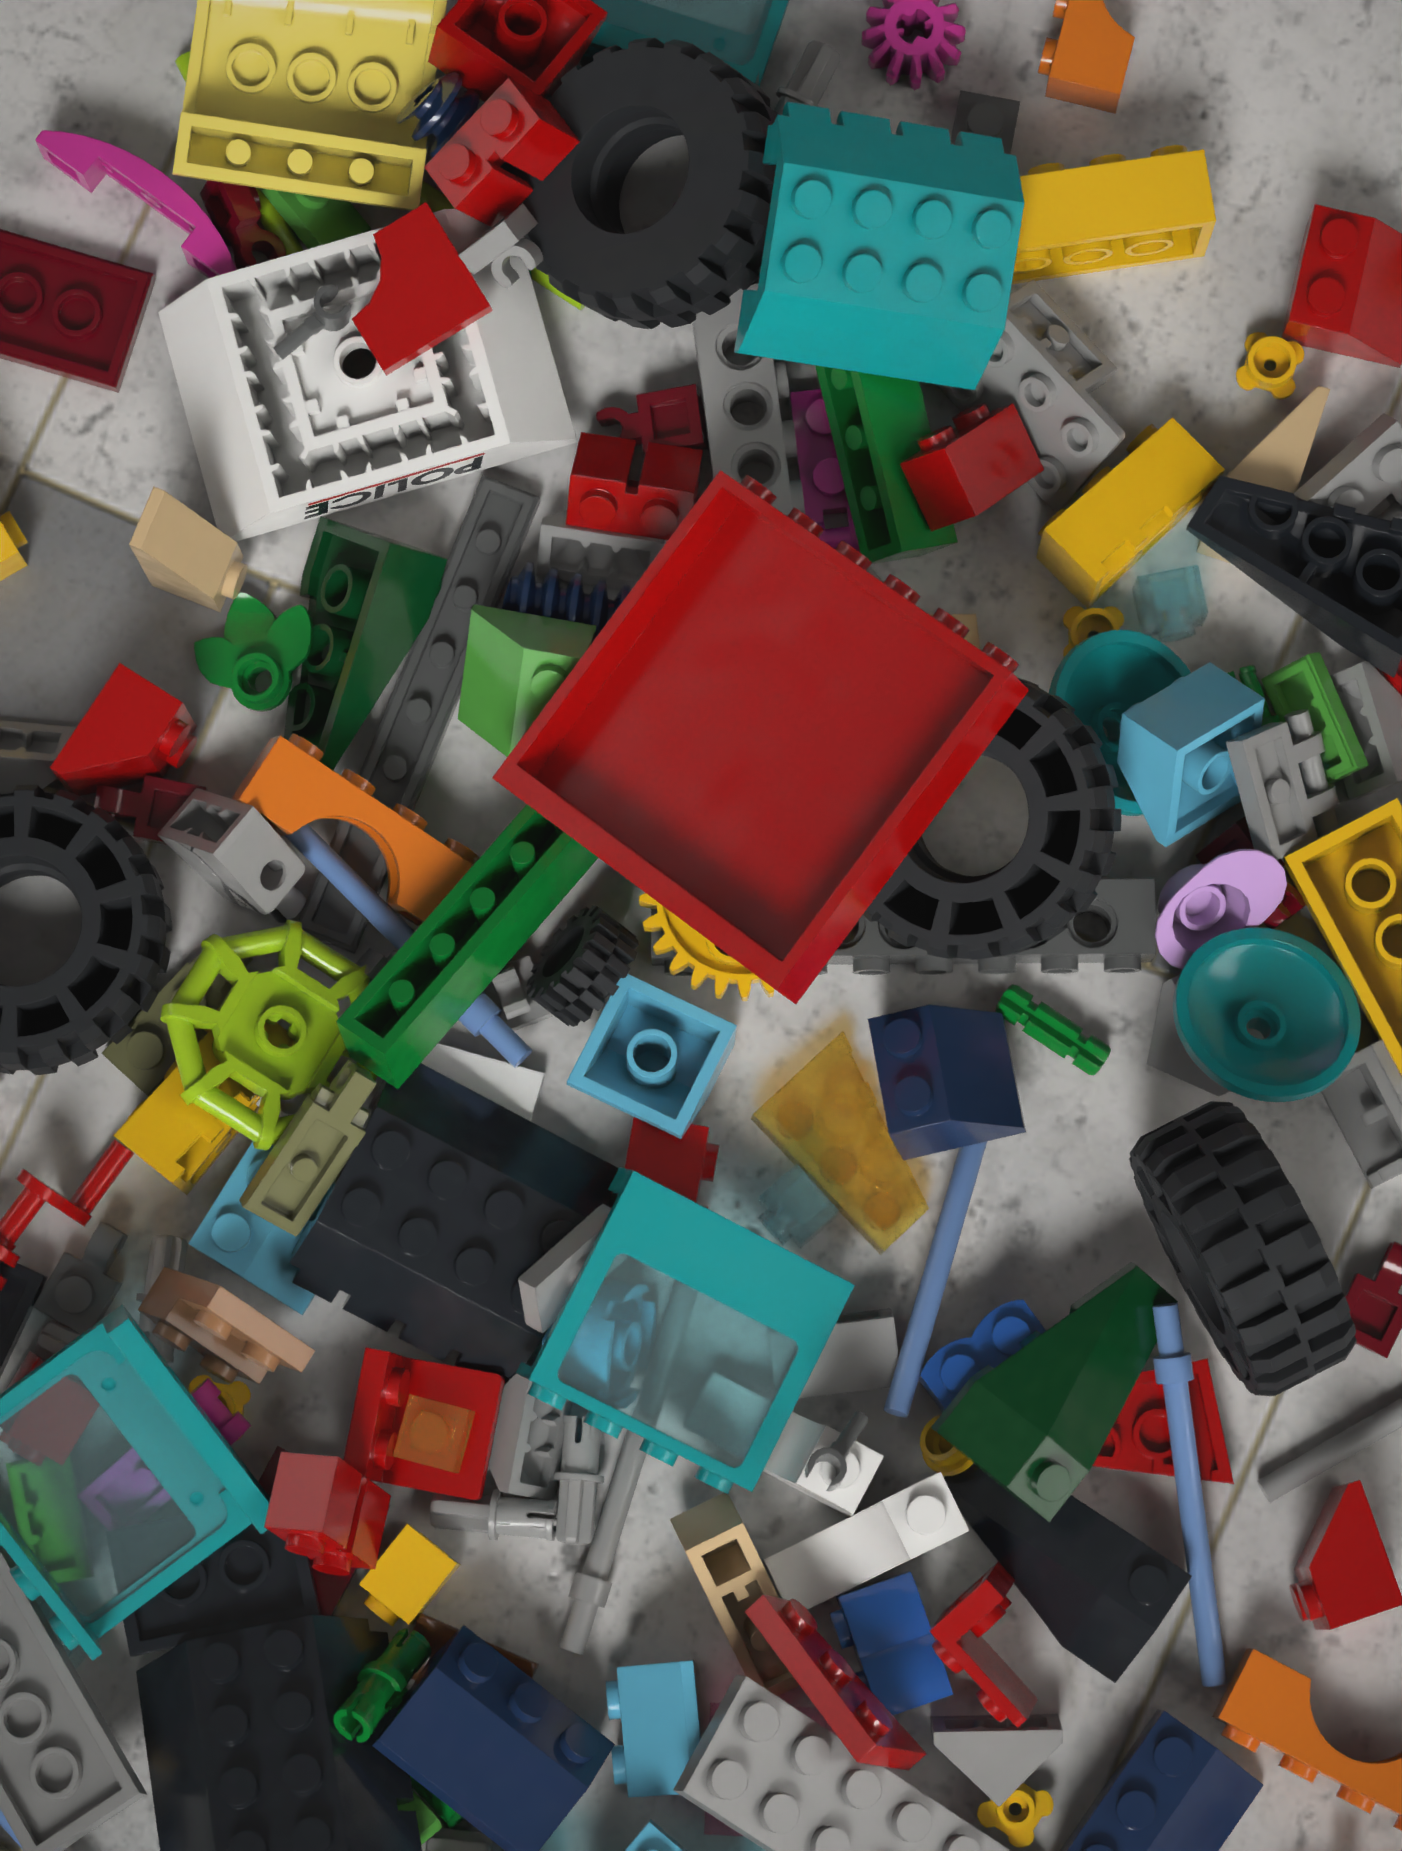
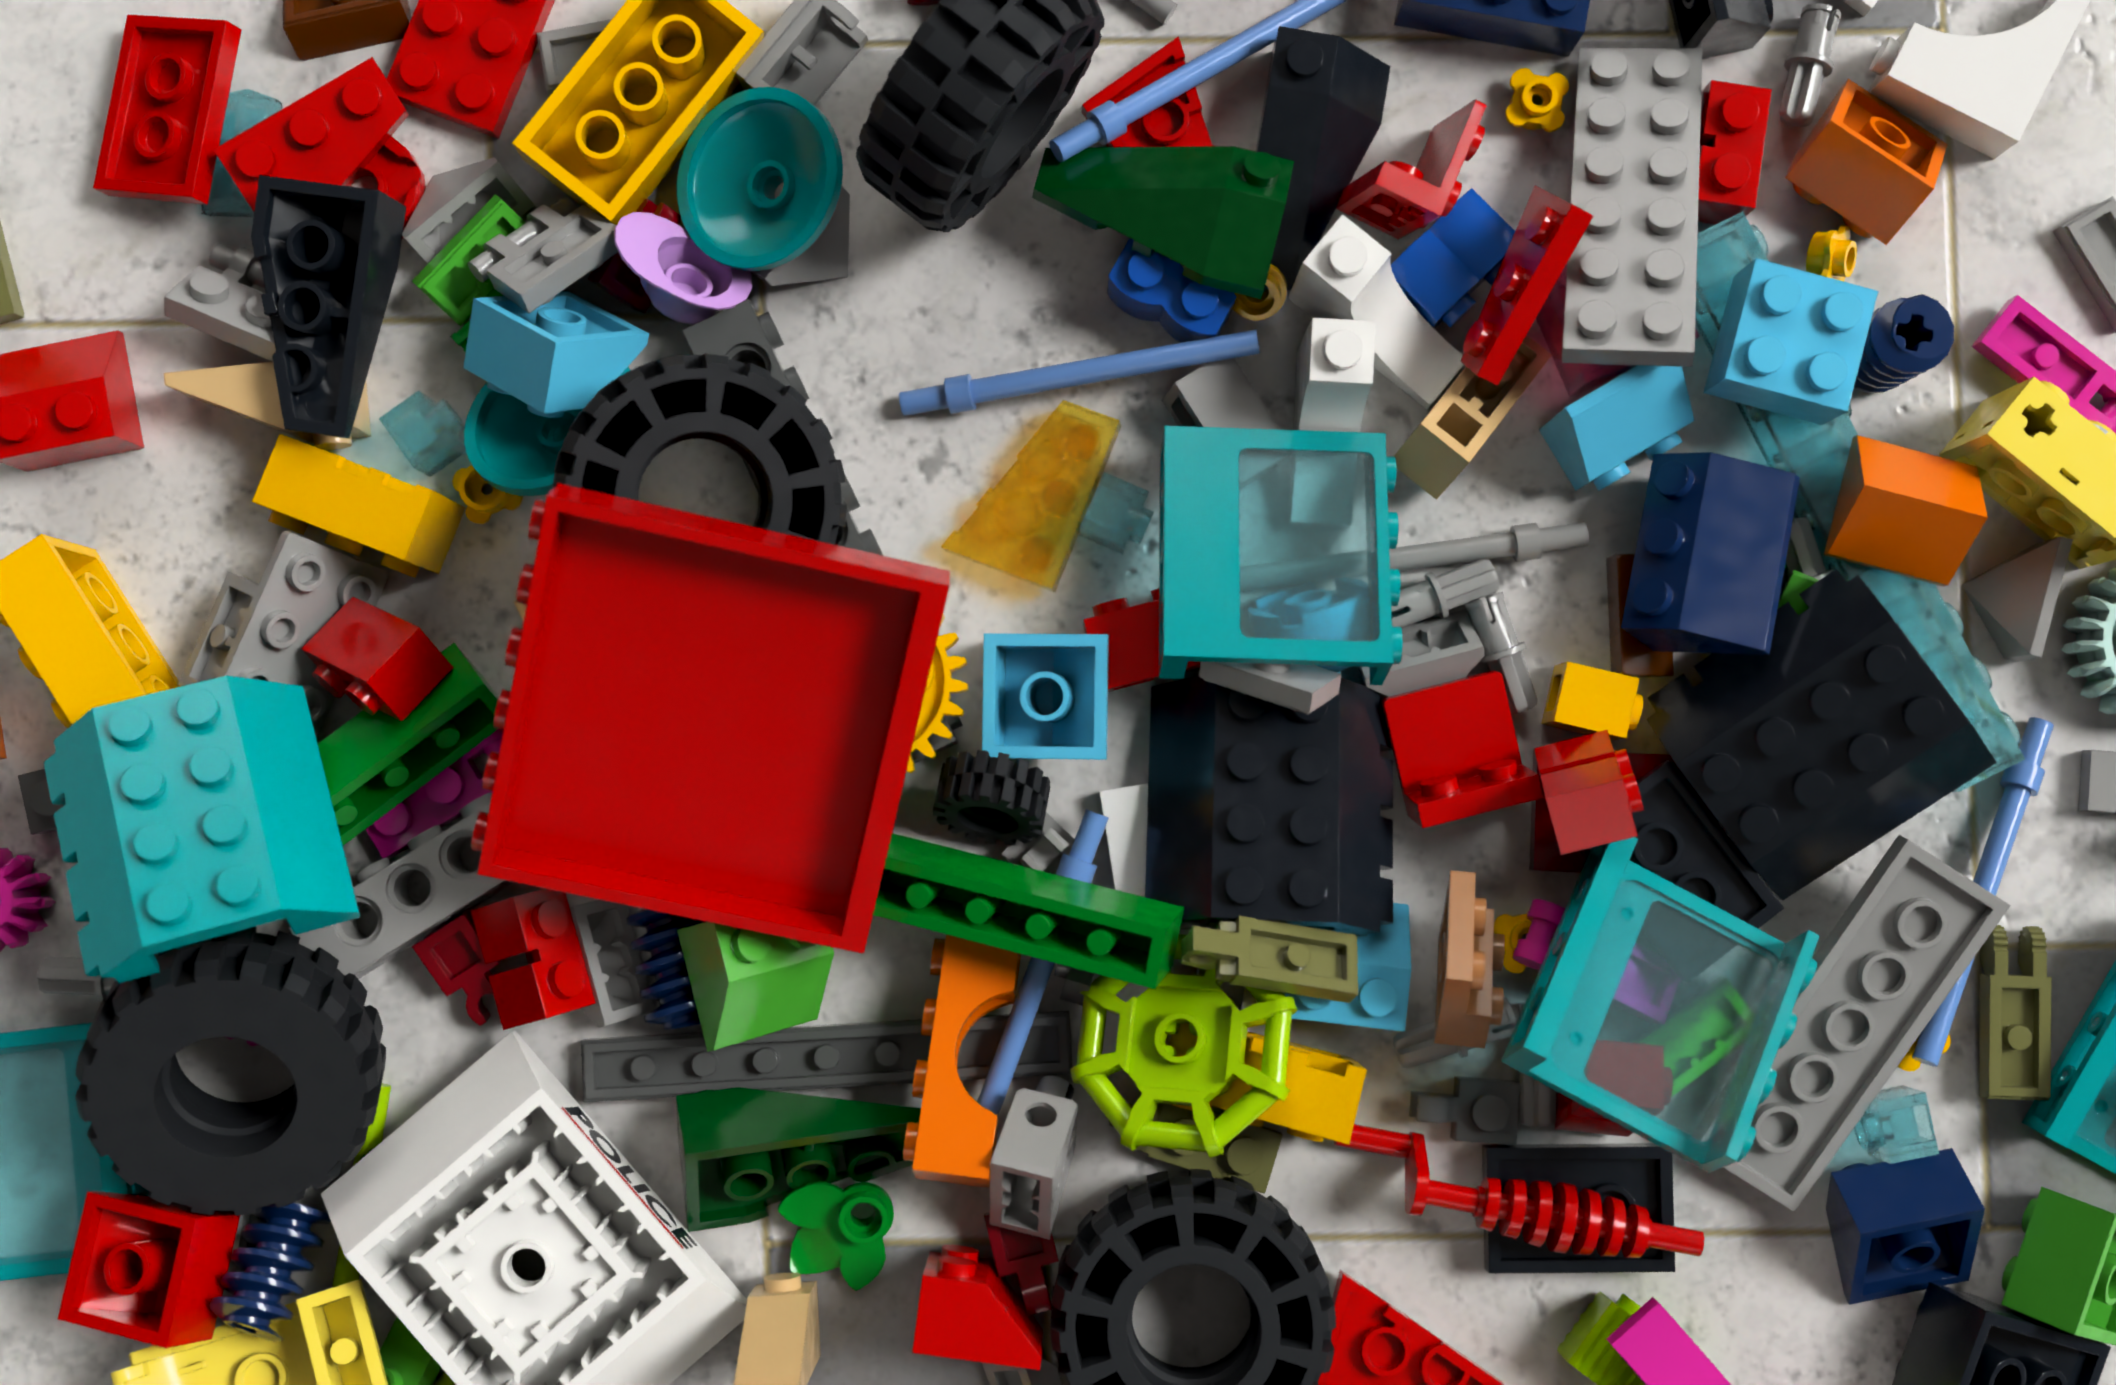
camera: 115 degrees left, 5 degrees up
dark grey hand [273,284,351,360] -> none
green pin [333,1628,431,1743] -> none
red tile [352,202,493,376] -> none
plate [393,1394,475,1474] -> none
red piece [424,78,580,227] -> none
light grey tile [458,204,543,288] -> none
dark grey hand [805,1411,869,1492] -> none
dark blue slope [868,1004,1026,1160] -> none
light grey slope [930,1714,1063,1807] -> none
green axle [995,984,1111,1075] -> none
yellow plate [1236,332,1304,400] -> none

